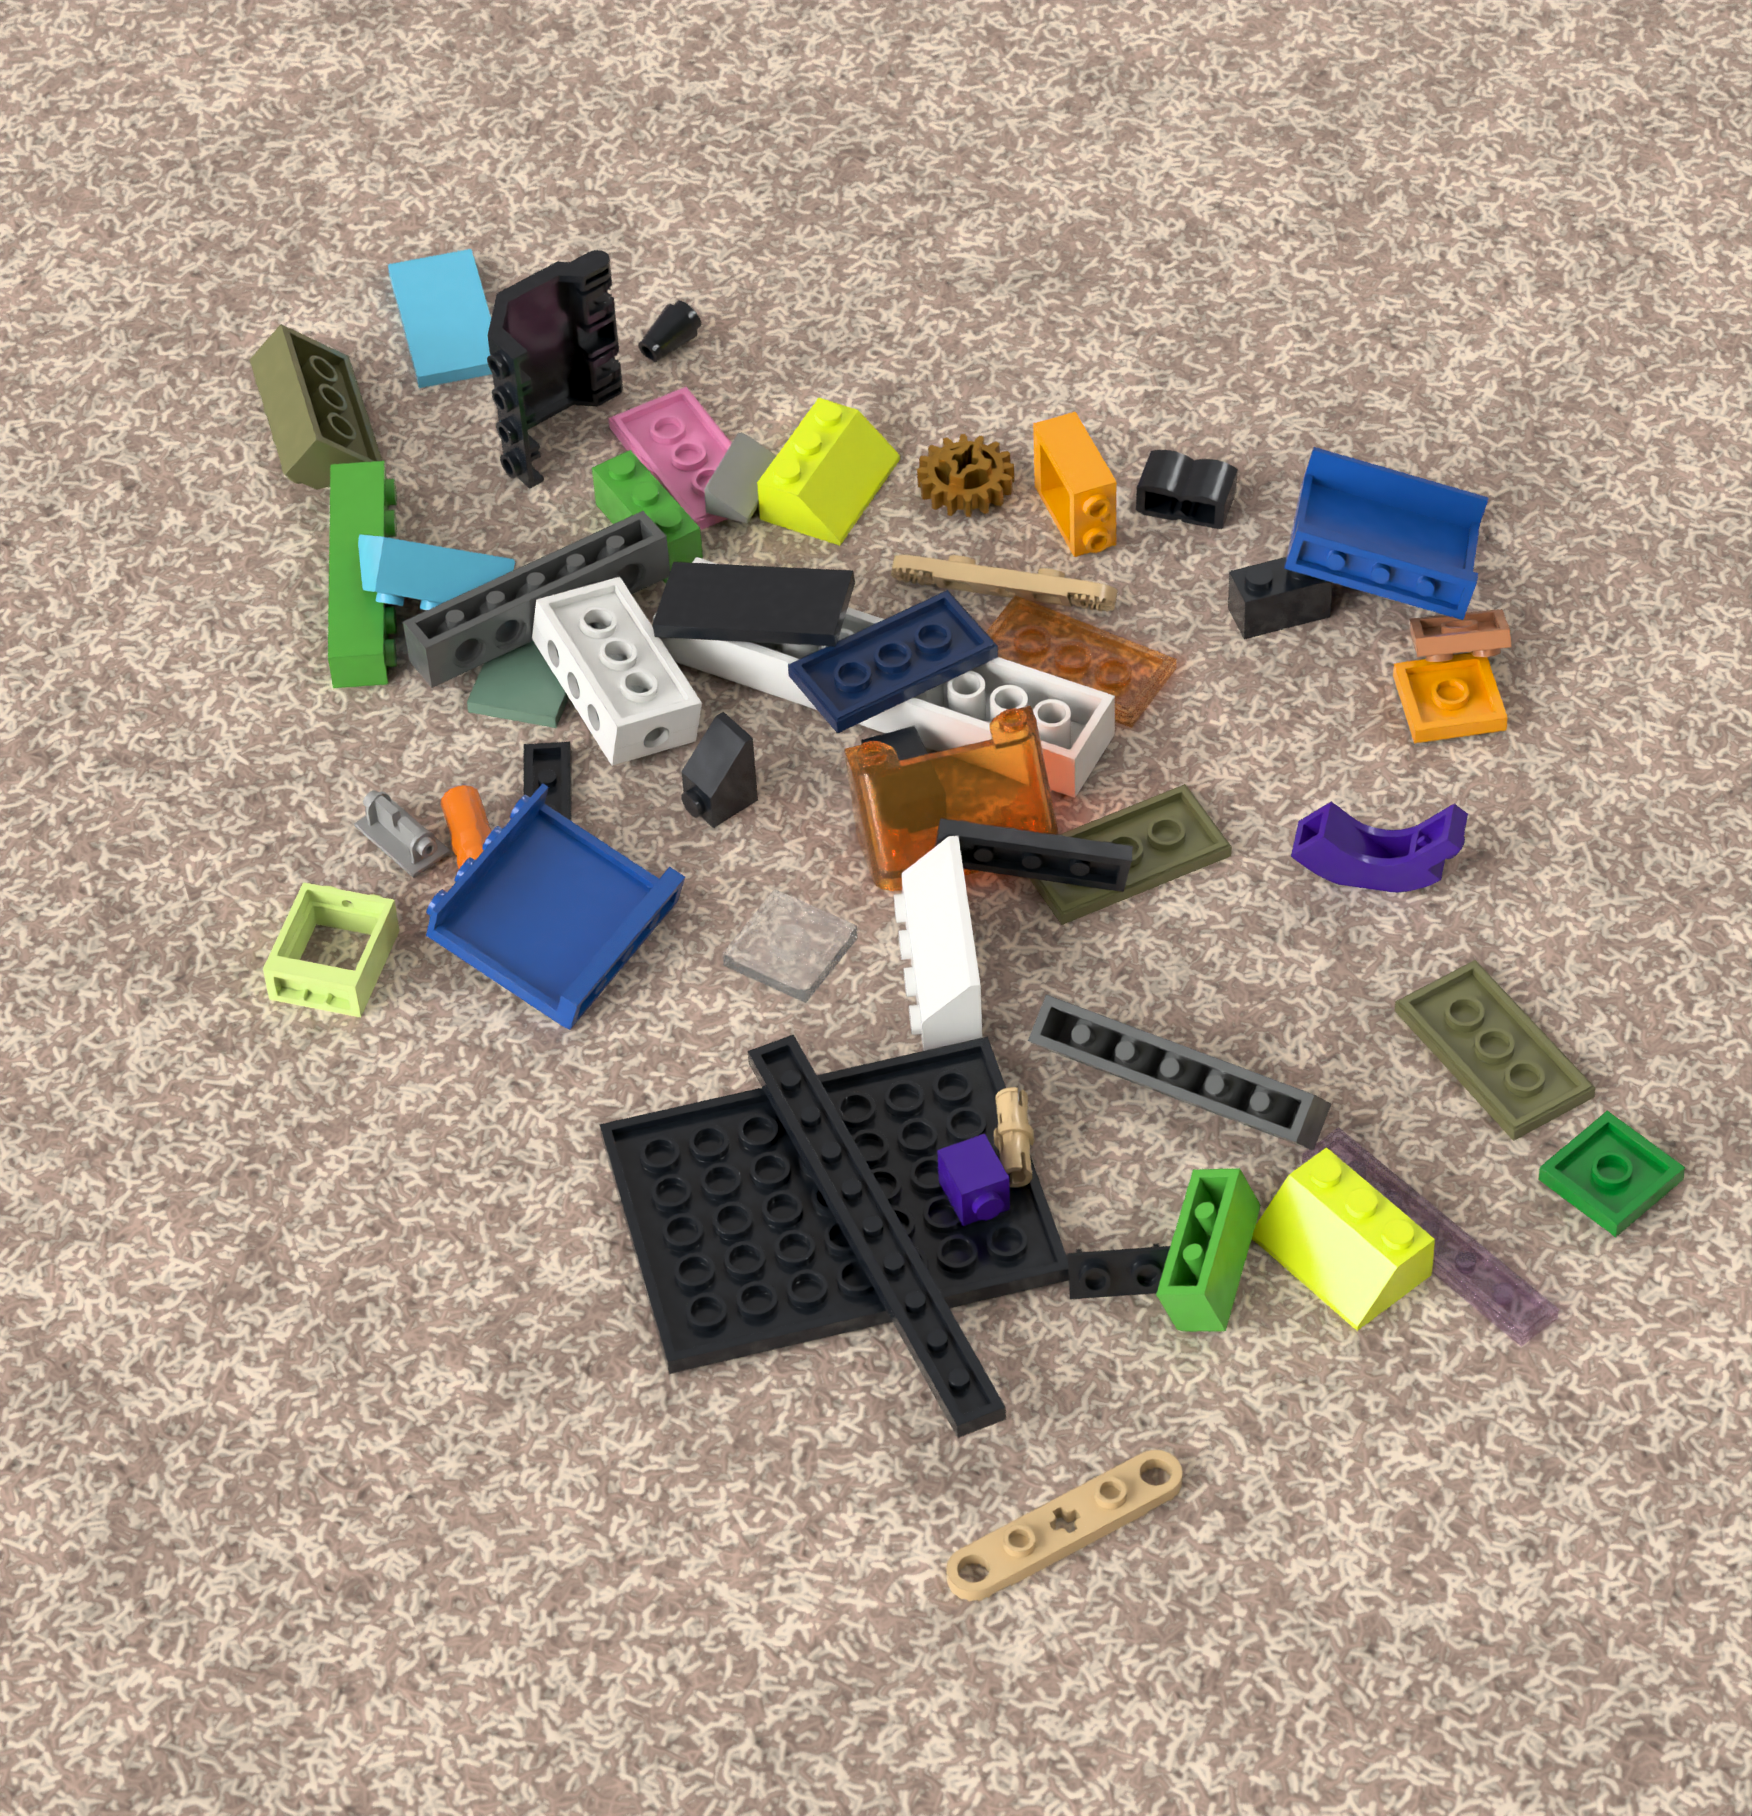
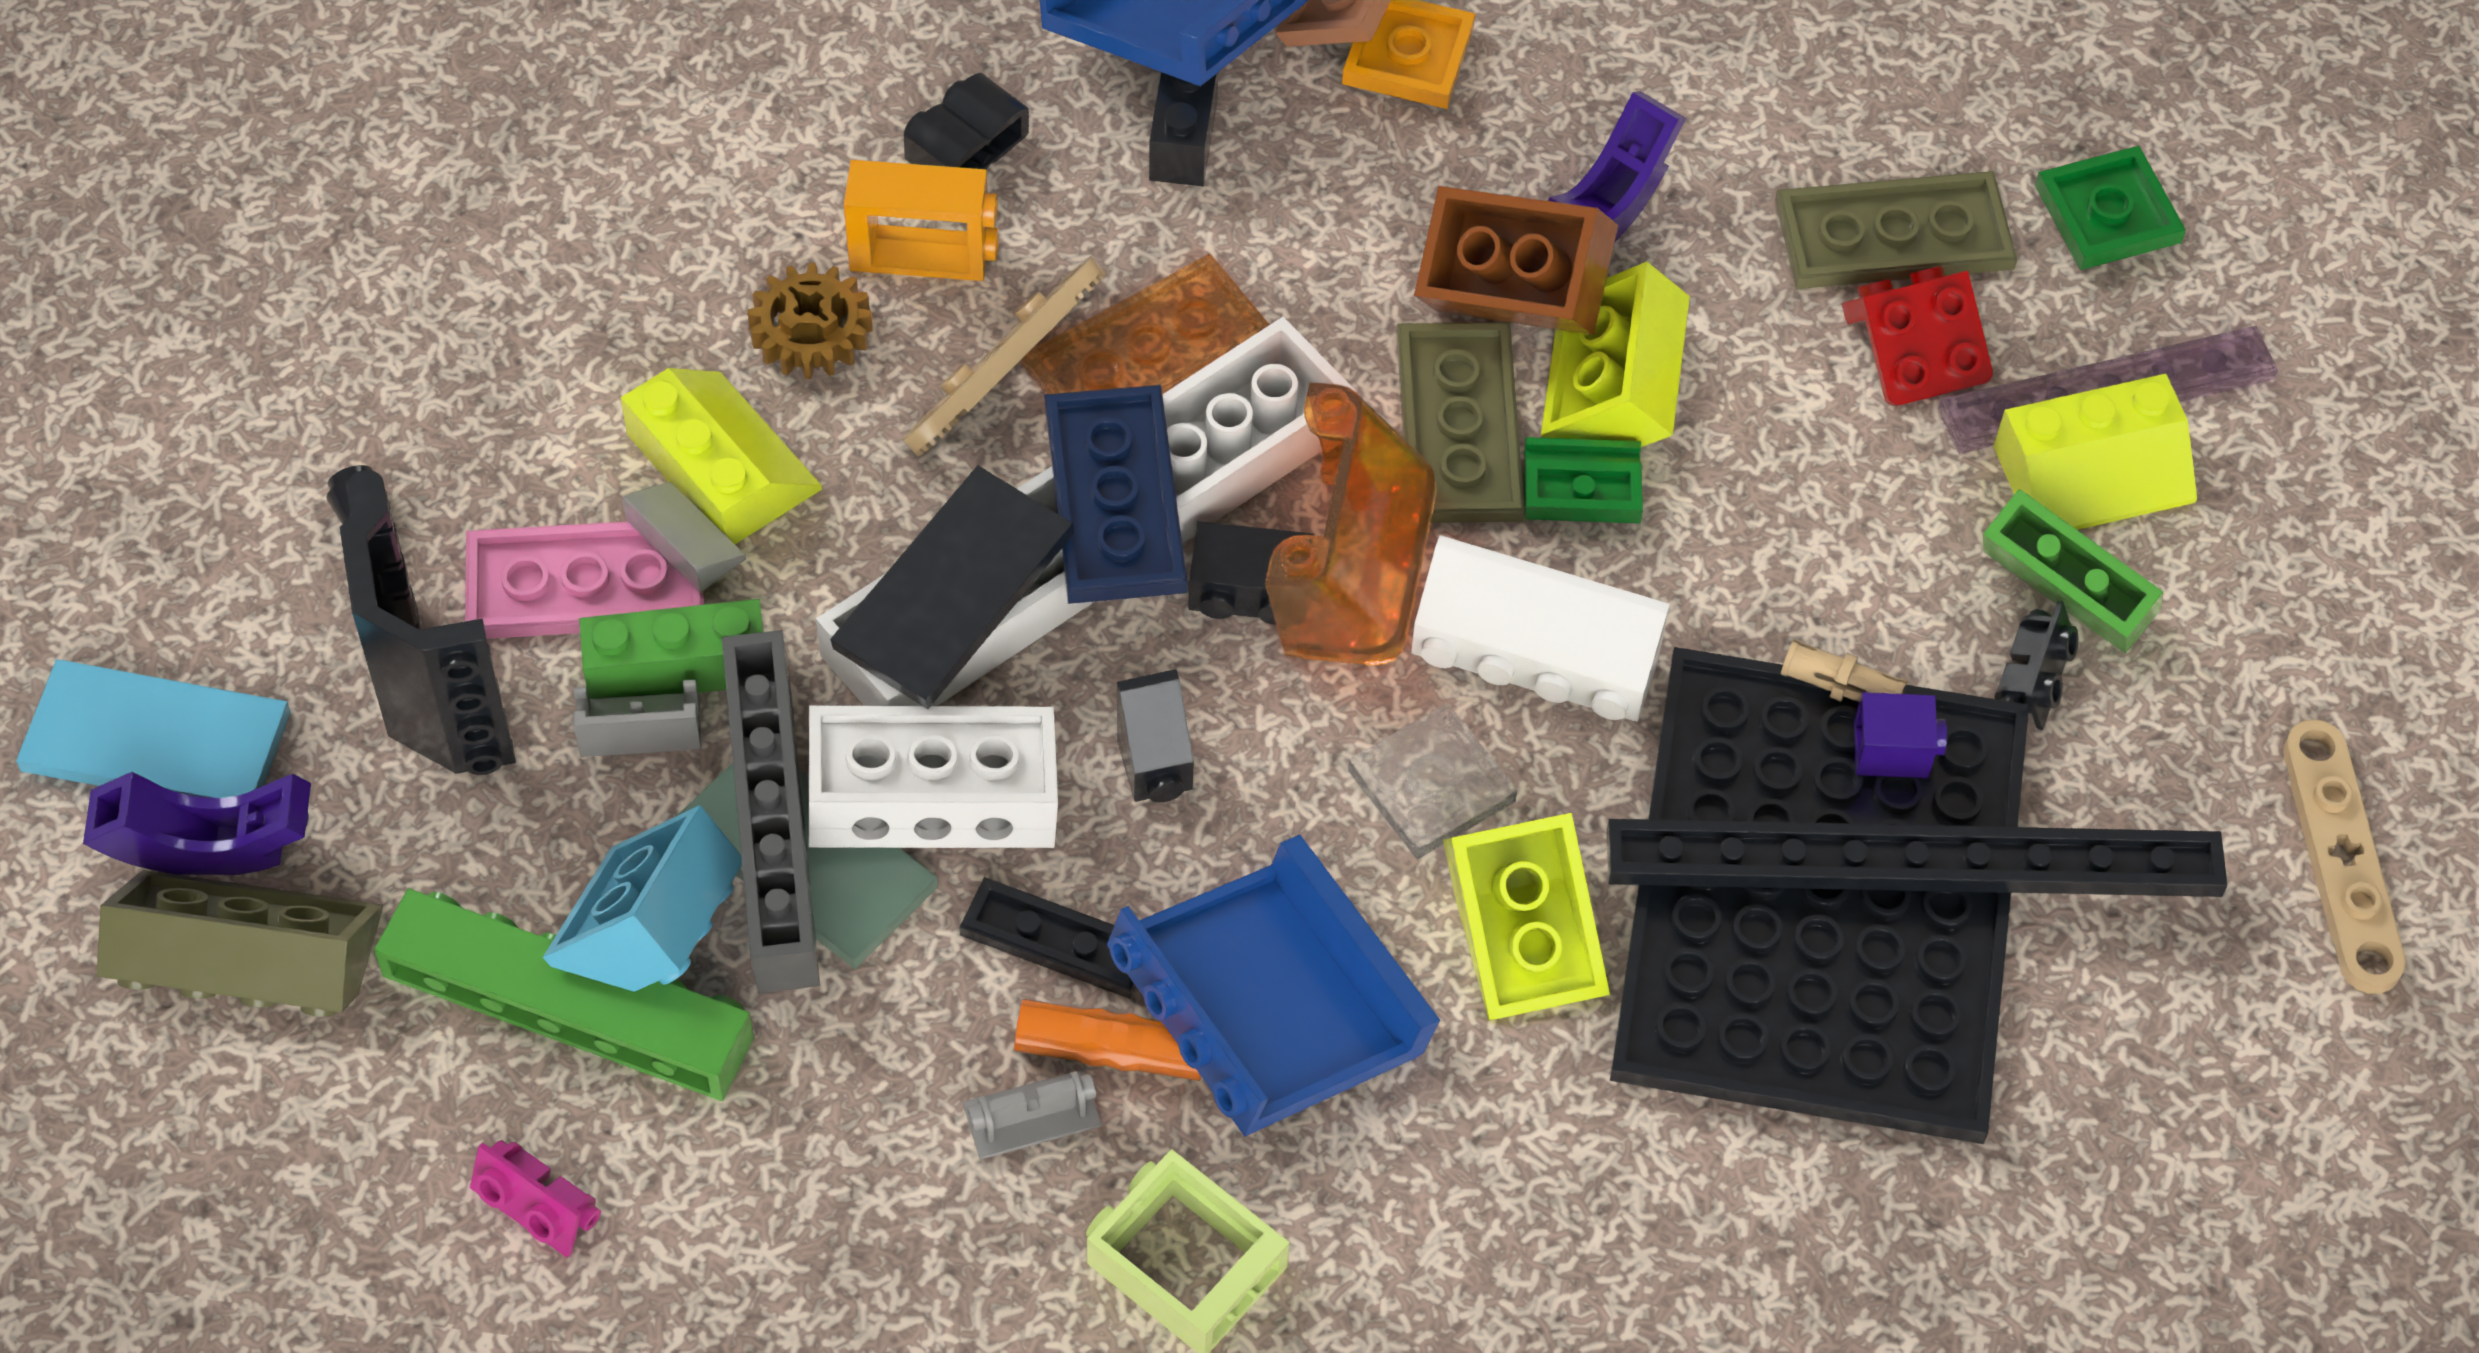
camera: 70 degrees left, 10 degrees up
black plate [934,818,1133,892] -> none
dark grey brick [1028,994,1331,1151] -> none
none -> dark purple arch [83,771,311,875]
none -> dark pink hinge [470,1140,601,1258]
none -> light grey hinge [573,680,701,757]
none -> dark orange brick [1414,186,1618,335]
none -> neon yellow slope [1443,813,1610,1020]
none -> green plate [1524,437,1643,524]
none -> neon yellow slope [1540,261,1690,447]
none -> red bracket [1841,266,1993,406]

